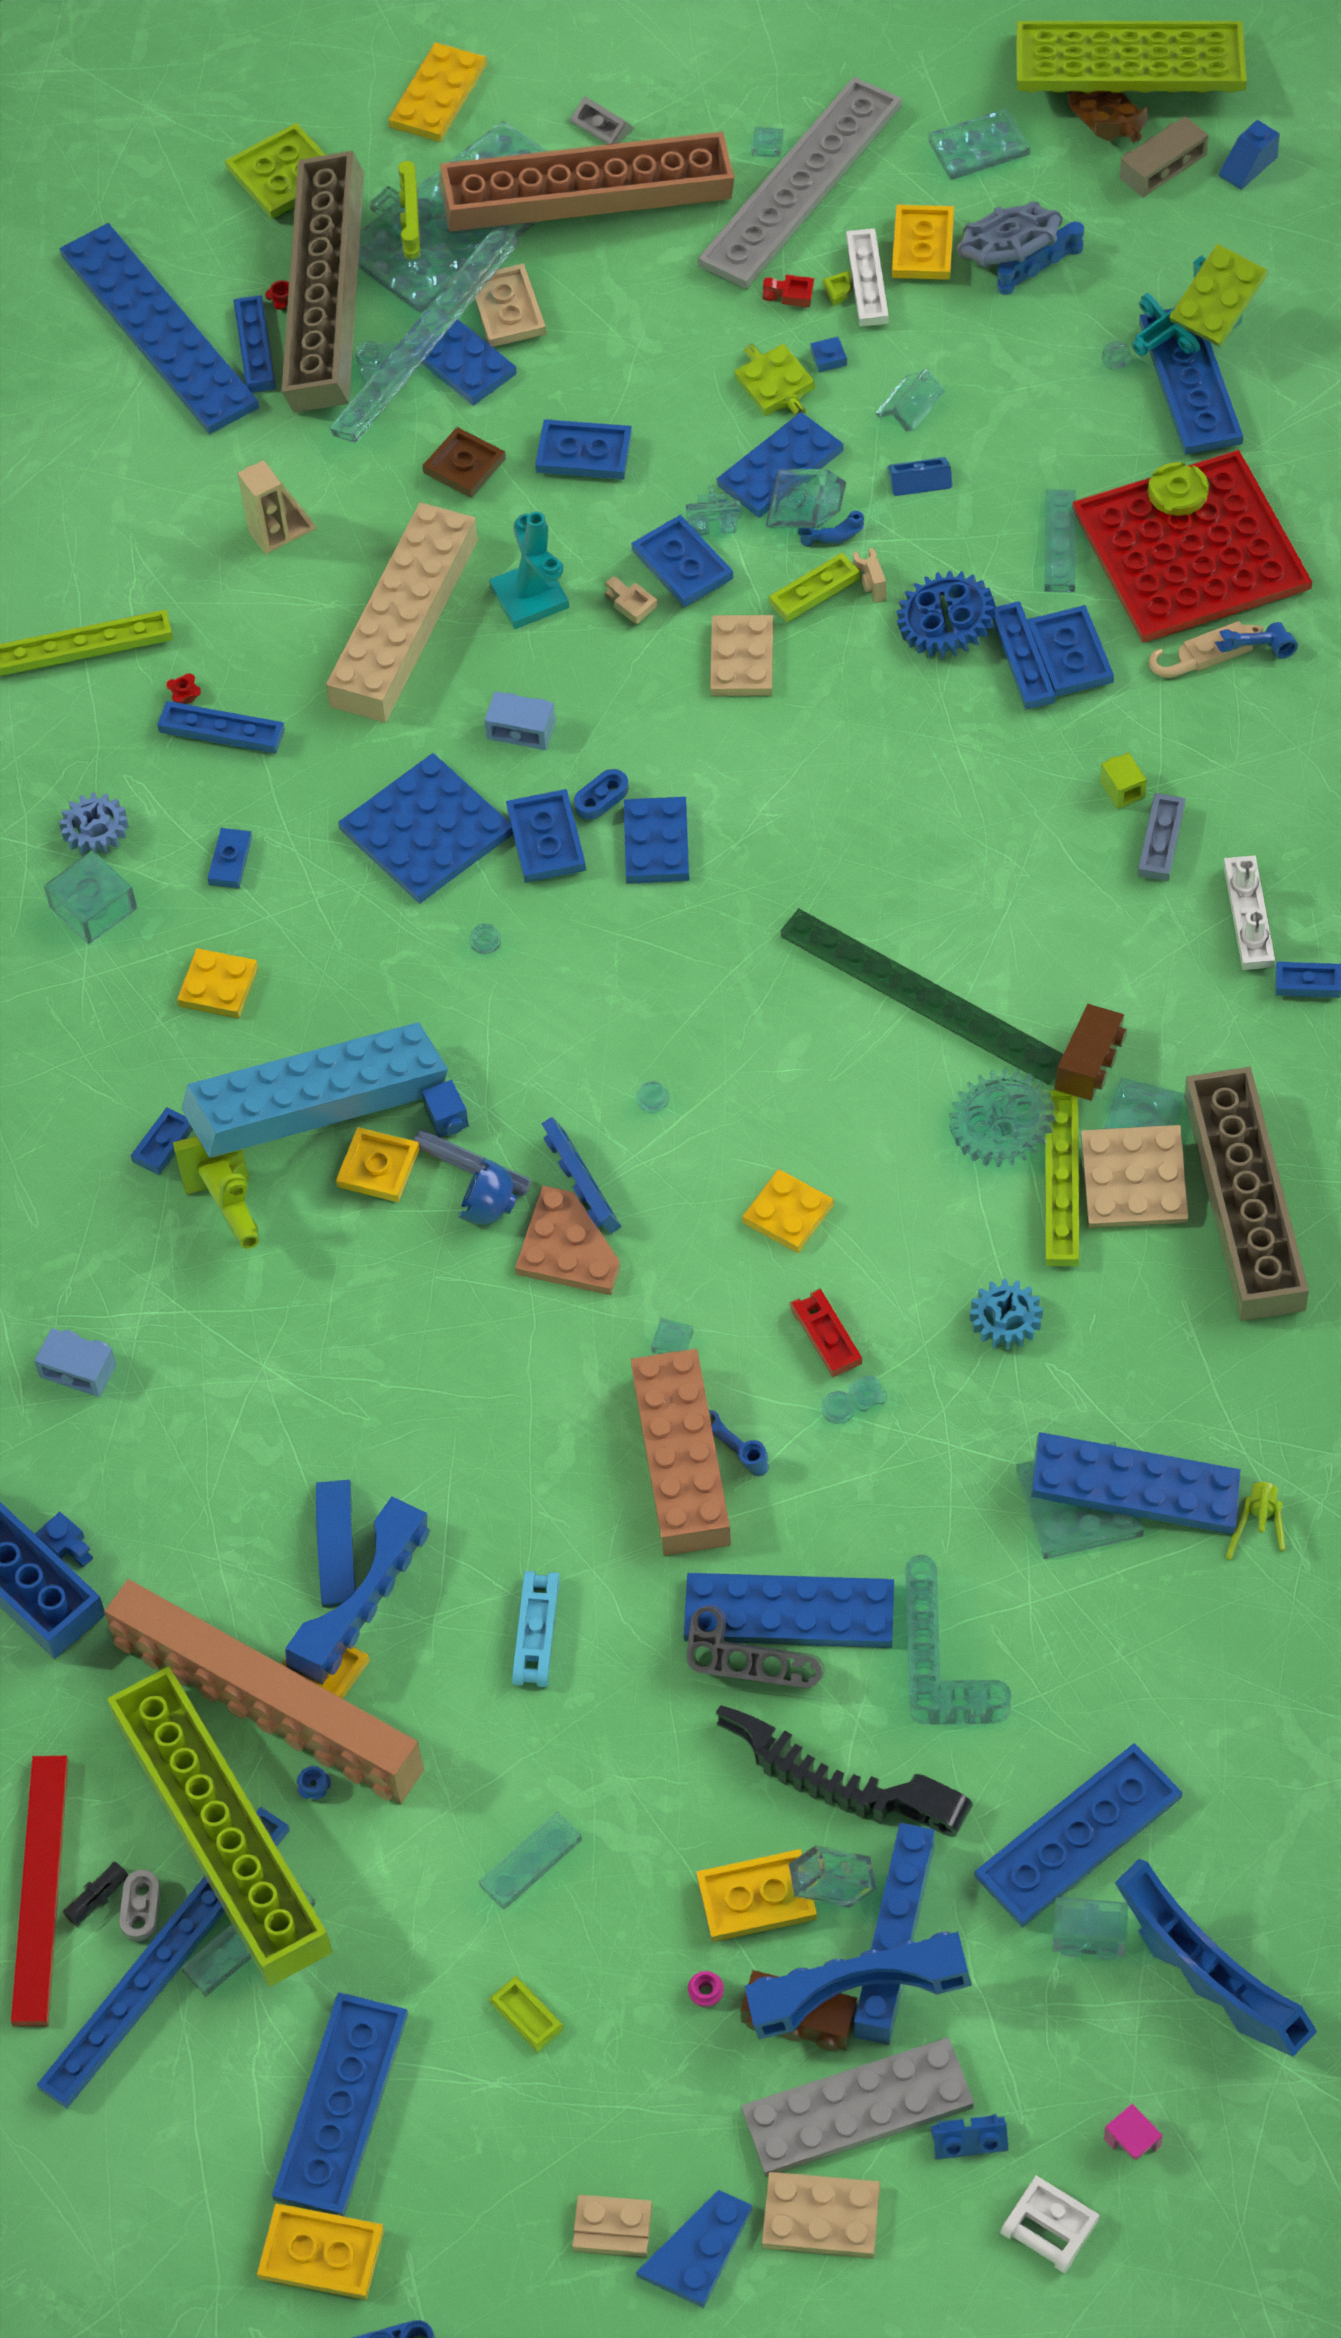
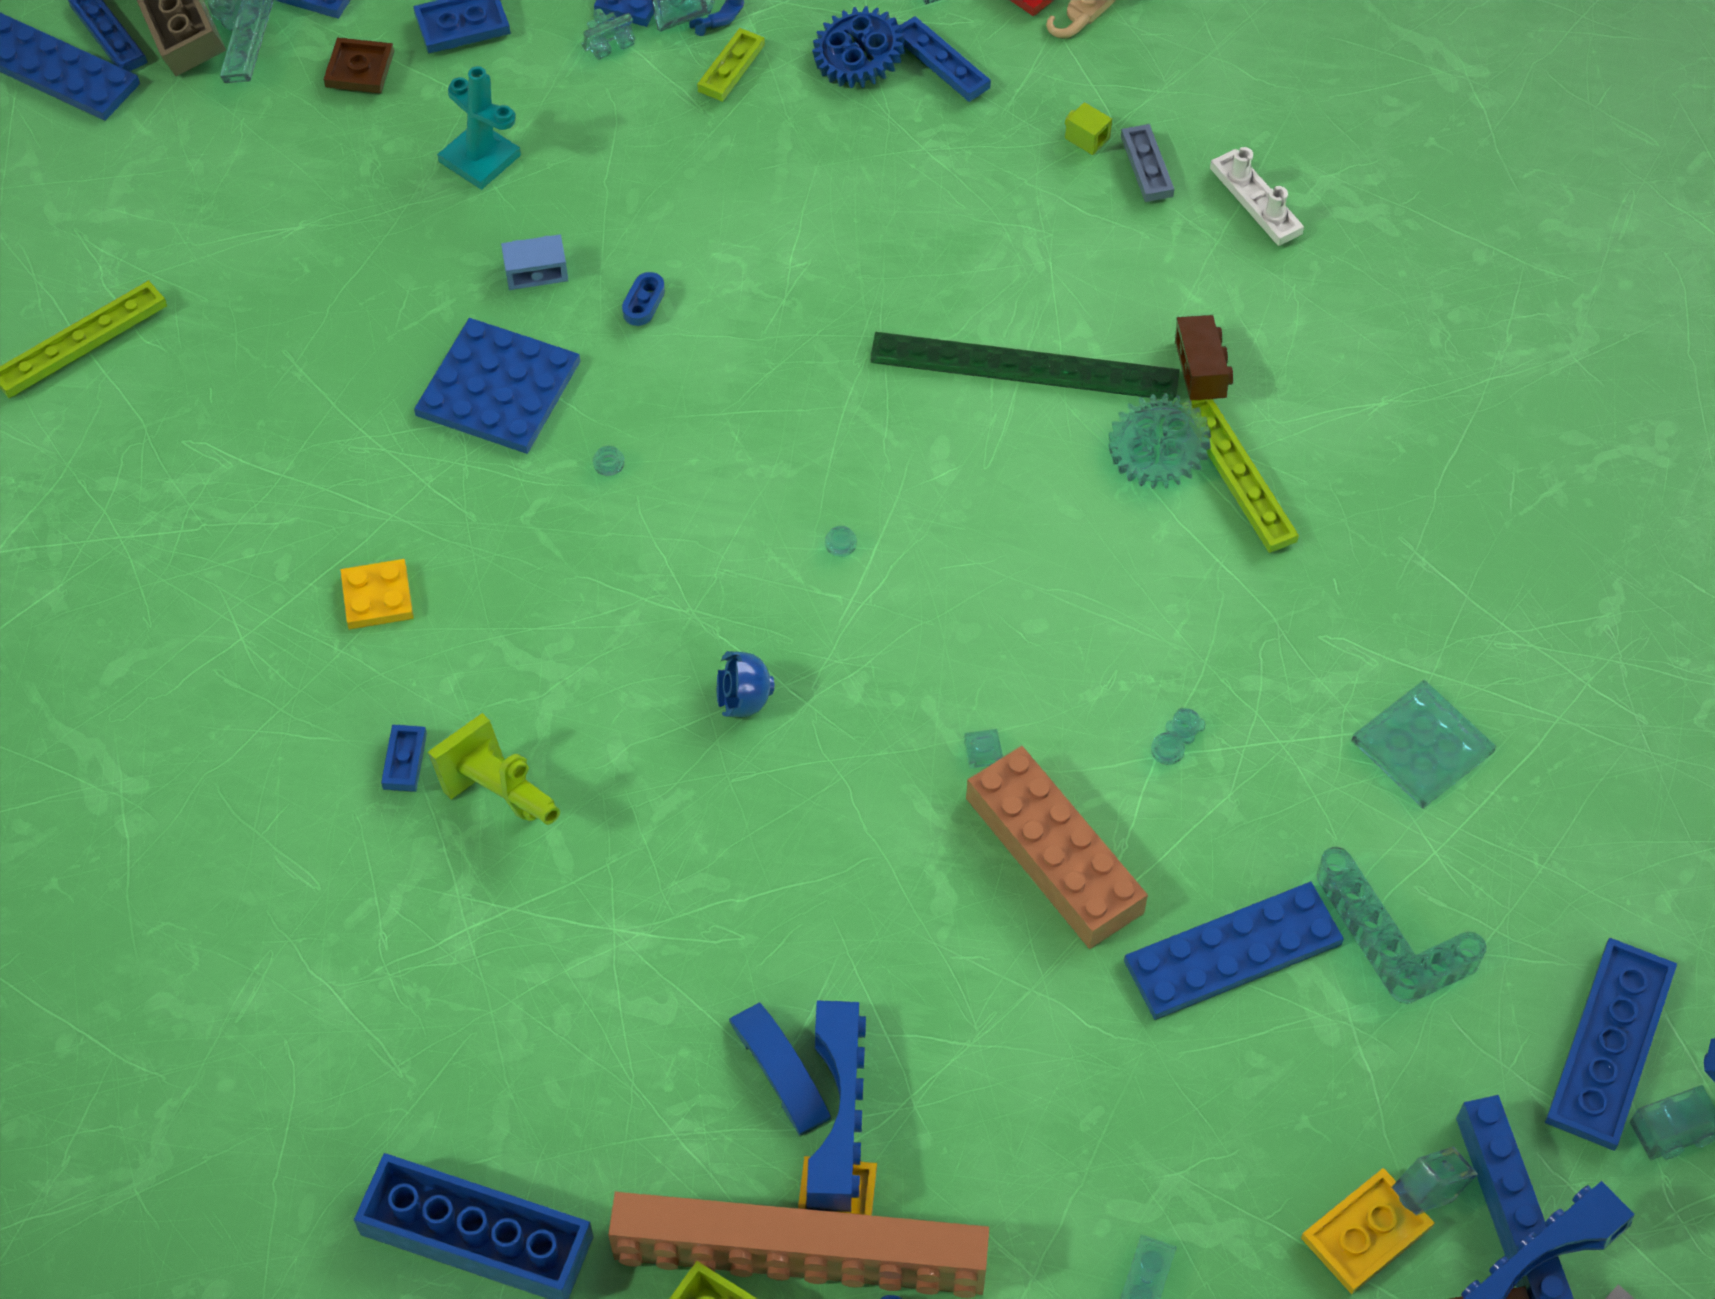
camera: 30 degrees left, 0 degrees up
medium blue brick [34,1328,117,1397] -> none
blue plate [35,1511,93,1567] -> none
clear light blue brick [44,850,137,945] -> none
medium blue gear [59,792,129,856] -> none
blue plate [157,701,285,754] -> none
red plate [166,673,201,704] -> none
dark azure brick [181,1022,448,1158] -> none
blue plate [207,828,253,888] -> none
tan wedge [237,460,317,554] -> none
tan brick [326,502,478,723] -> none
yellow plate [336,1127,420,1203] -> none
sand blue axle [414,1130,531,1196] -> none
blue brick [422,1079,469,1137] -> none
blue plate [506,789,586,883] -> none
medium azure plate [512,1571,560,1687] -> none
nougat plate [515,1185,620,1295] -> none
blue plate [541,1117,622,1234] -> none
tan plate [605,576,657,625] -> none
blue plate [624,796,689,883] -> none
blue plate [631,514,734,608] -> none
dark grey beam [687,1605,825,1688] -> none
blue brick [709,1410,769,1476] -> none
tan plate [710,615,773,696] -> none
black piece [716,1705,973,1837] -> none
yellow plate [742,1169,834,1253] -> none
red plate [789,1289,862,1378] -> none
tan plate [853,548,886,603] -> none
dark azure gear [970,1279,1043,1350] -> none
blue plate [1027,605,1114,697] -> none
blue plate [1030,1432,1241,1534] -> none
tan plate [1081,1125,1188,1228] -> none
clear light blue plate [1103,1077,1184,1129] -> none
dark tan brick [1184,1067,1309,1321] -> none
lime plant [1225,1482,1286,1560] -> none
blue plate [1275,962,1341,998] -> none

